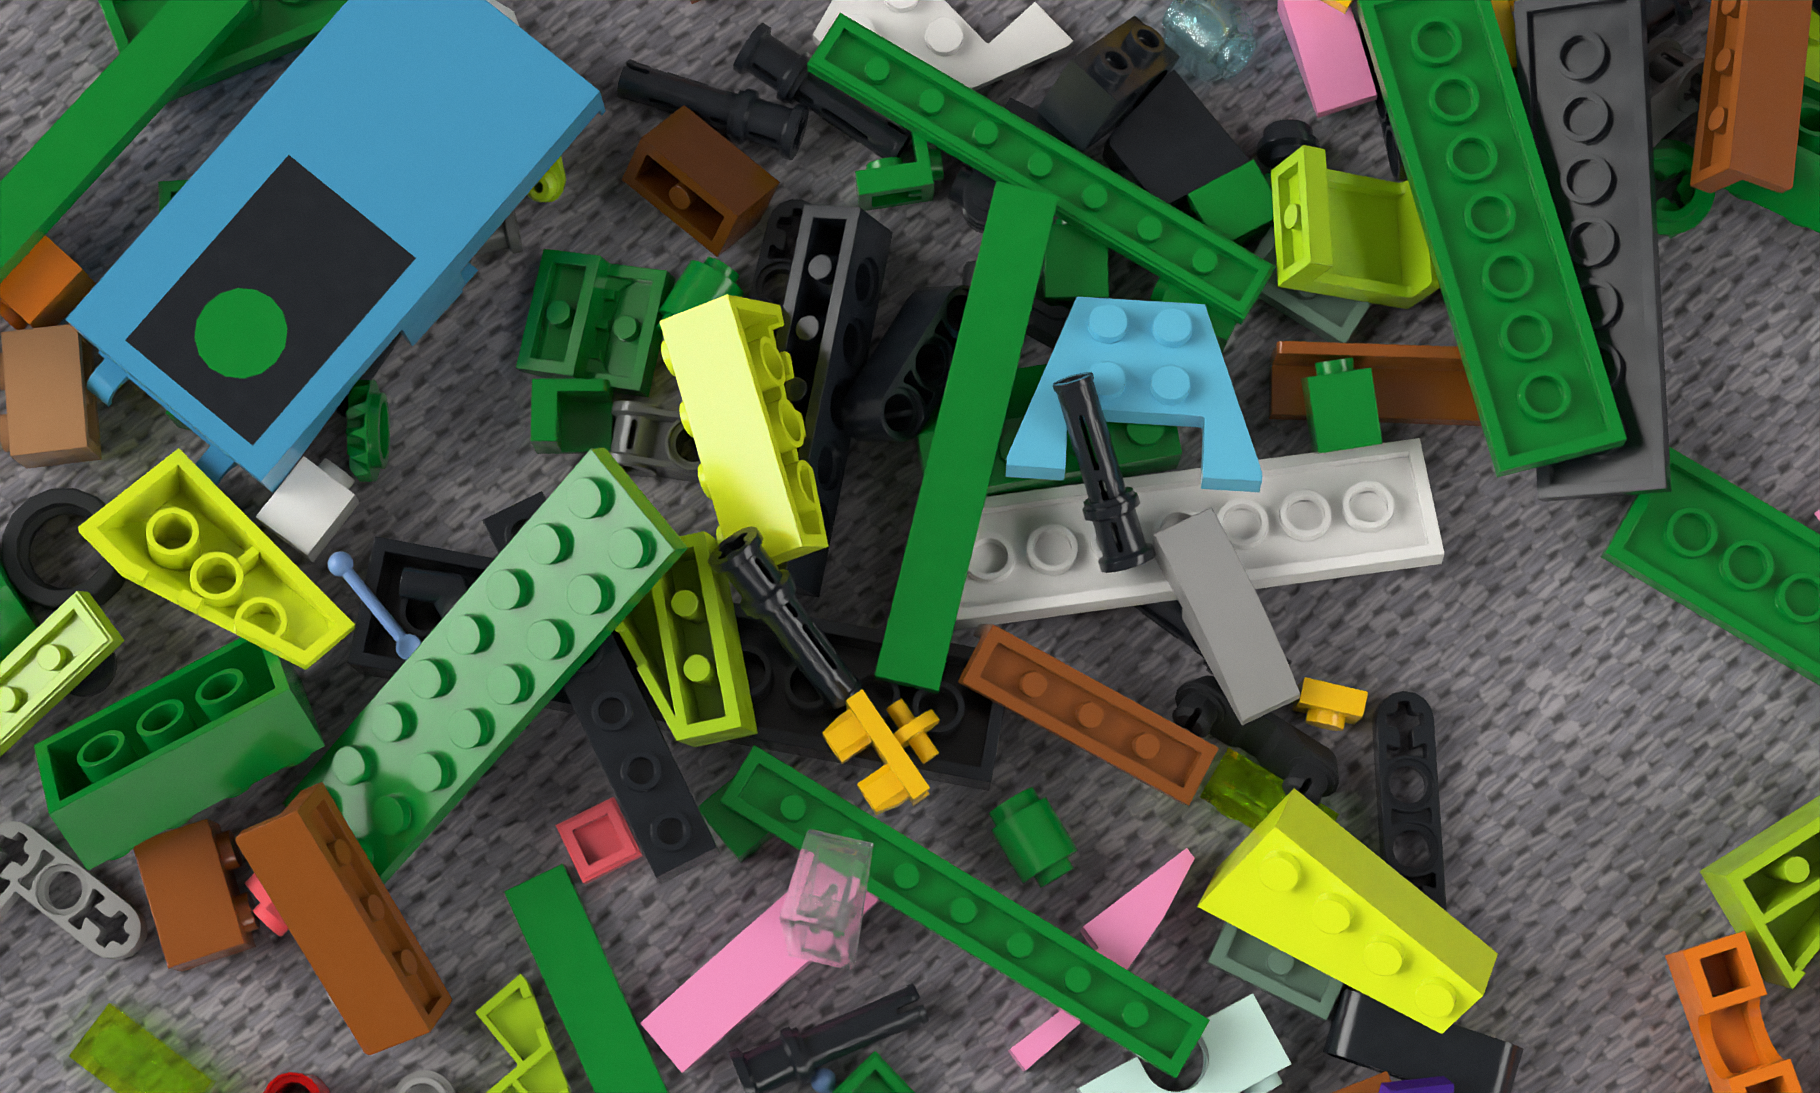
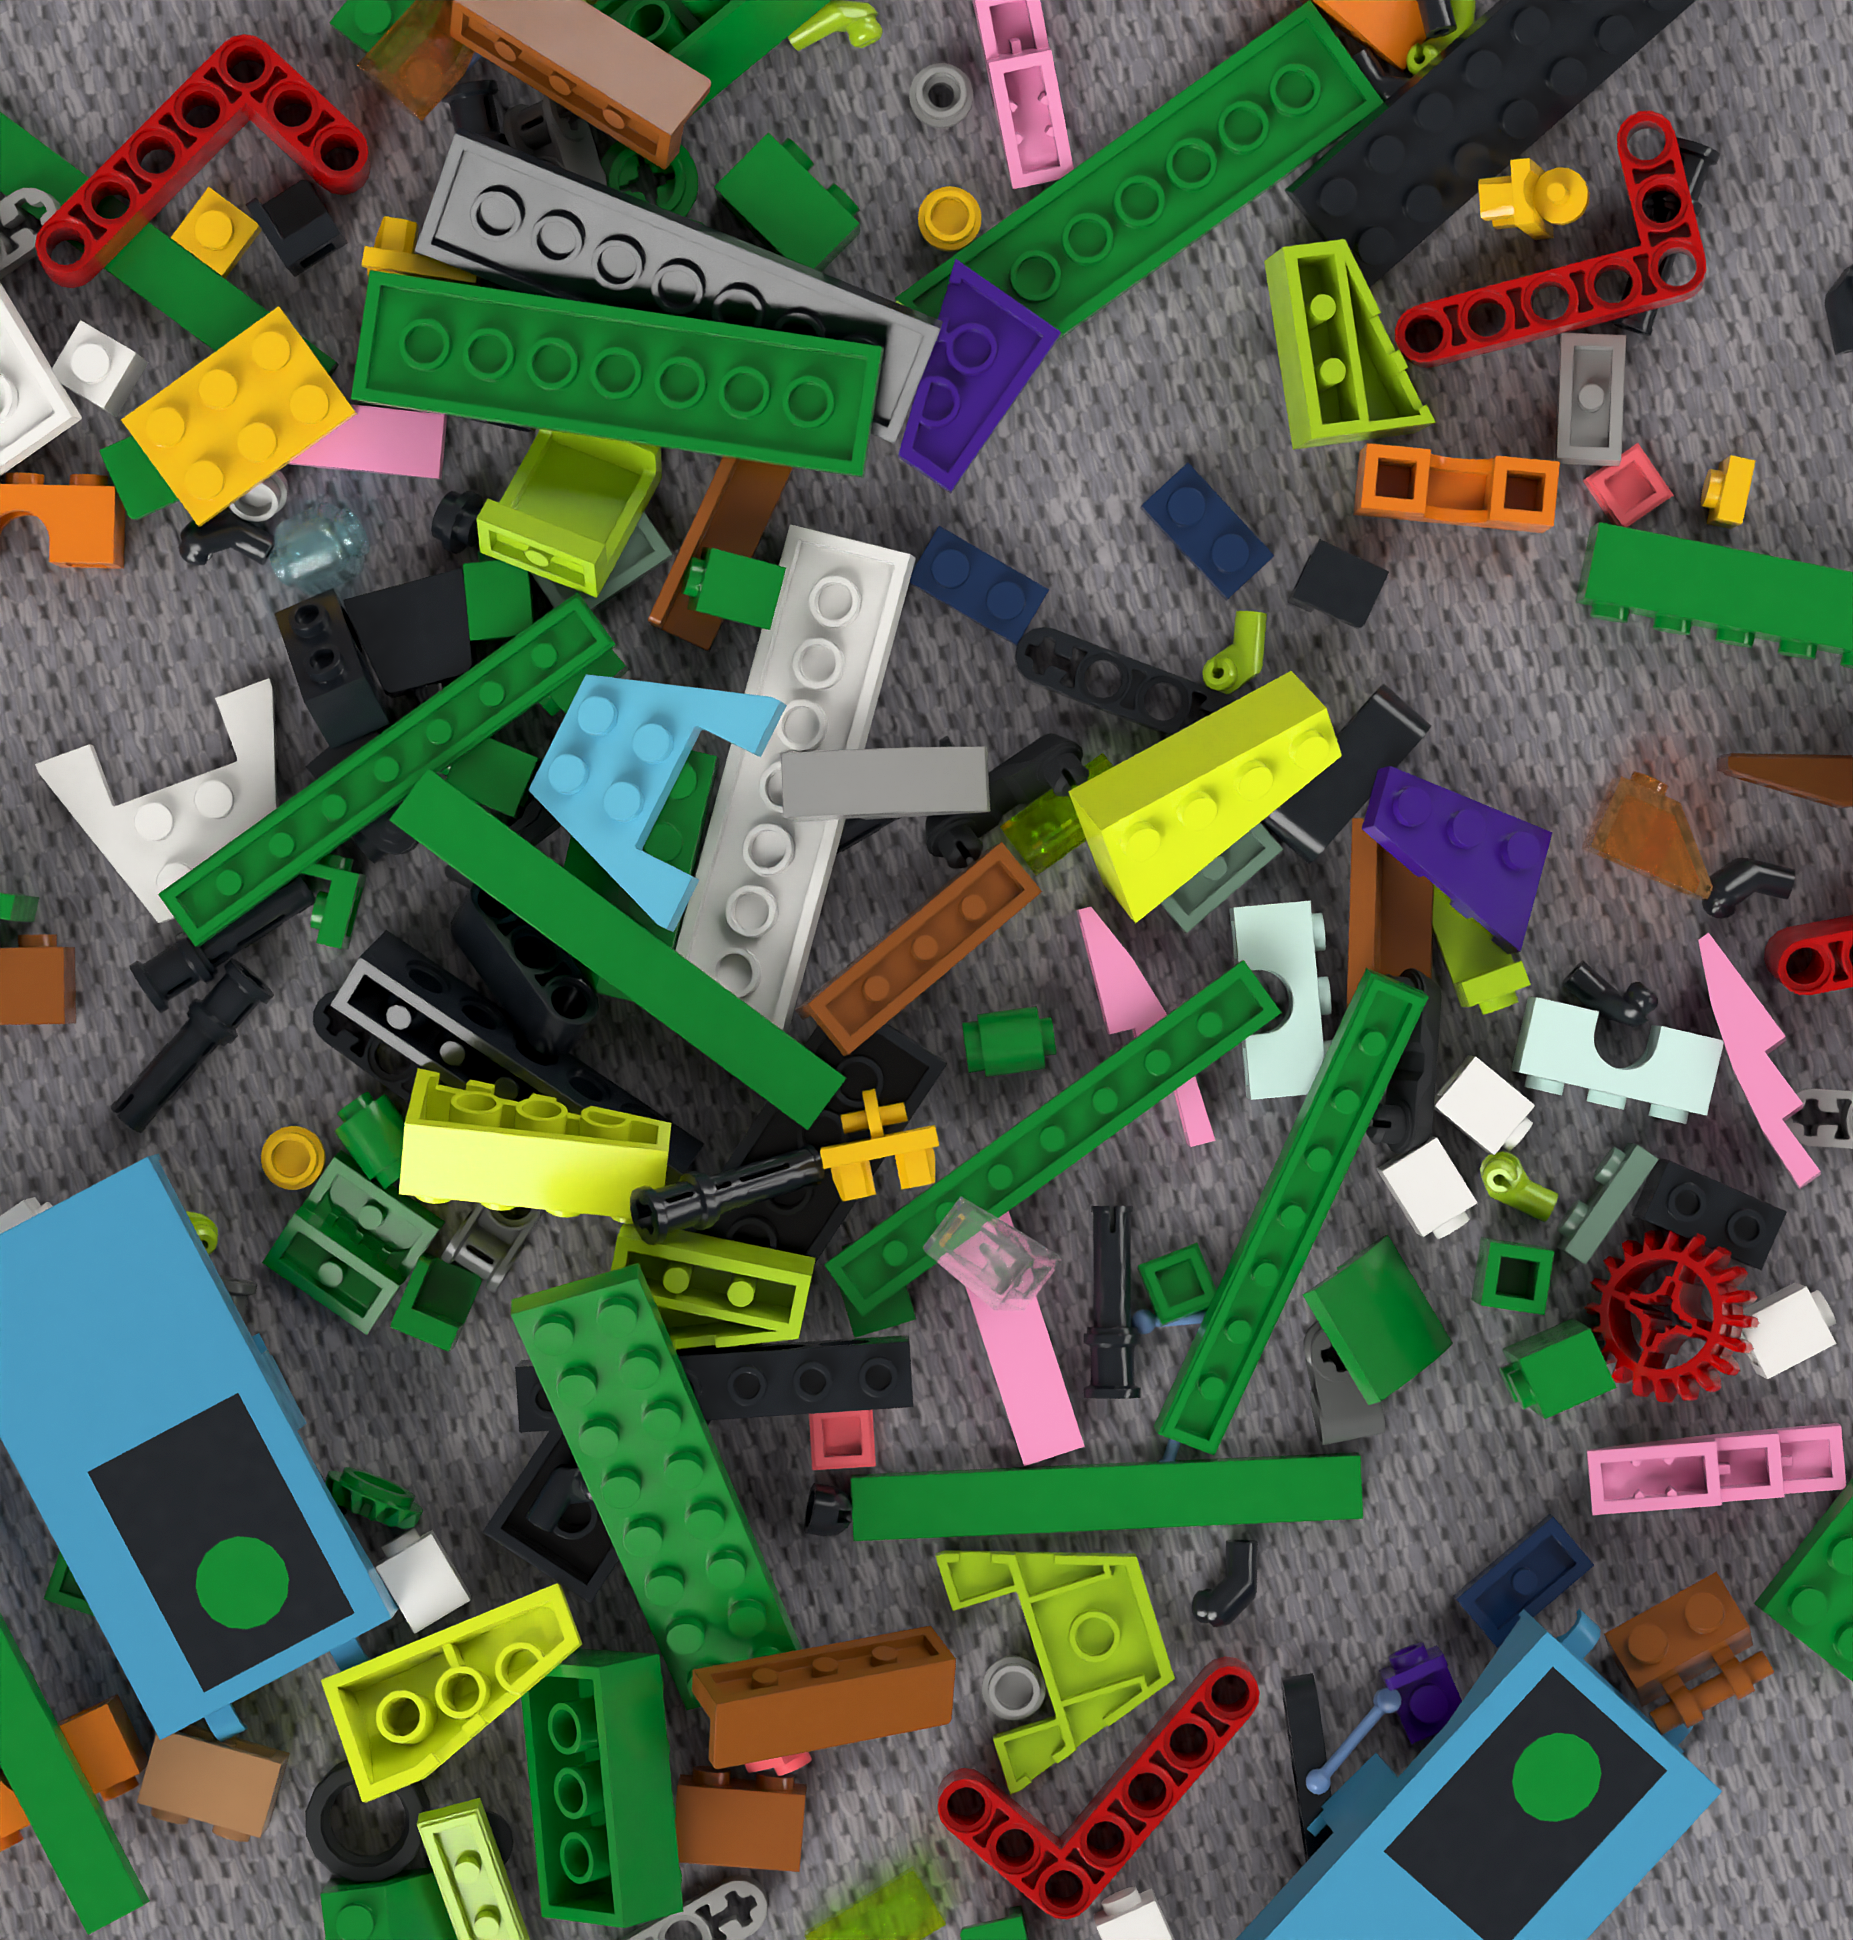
camera: 65 degrees left, 10 degrees up
medium blue hinge [328,551,422,661] -> none
reddish brown brick [622,105,780,257] -> none
black pin [1053,372,1156,573] -> none
yellow plate [1292,677,1368,731] -> none
none -> yellow plate [261,1126,326,1190]
none -> green brick [714,132,860,272]
none -> black hinge [804,1483,853,1537]
none -> dark purple wing [898,259,1061,494]
none -> dark blue plate [909,526,1049,646]
none -> yellow plate [918,186,982,252]
none -> dark blue plate [1140,463,1274,601]
none -> lime arm [1202,611,1267,694]
none -> black panel [1288,539,1389,629]

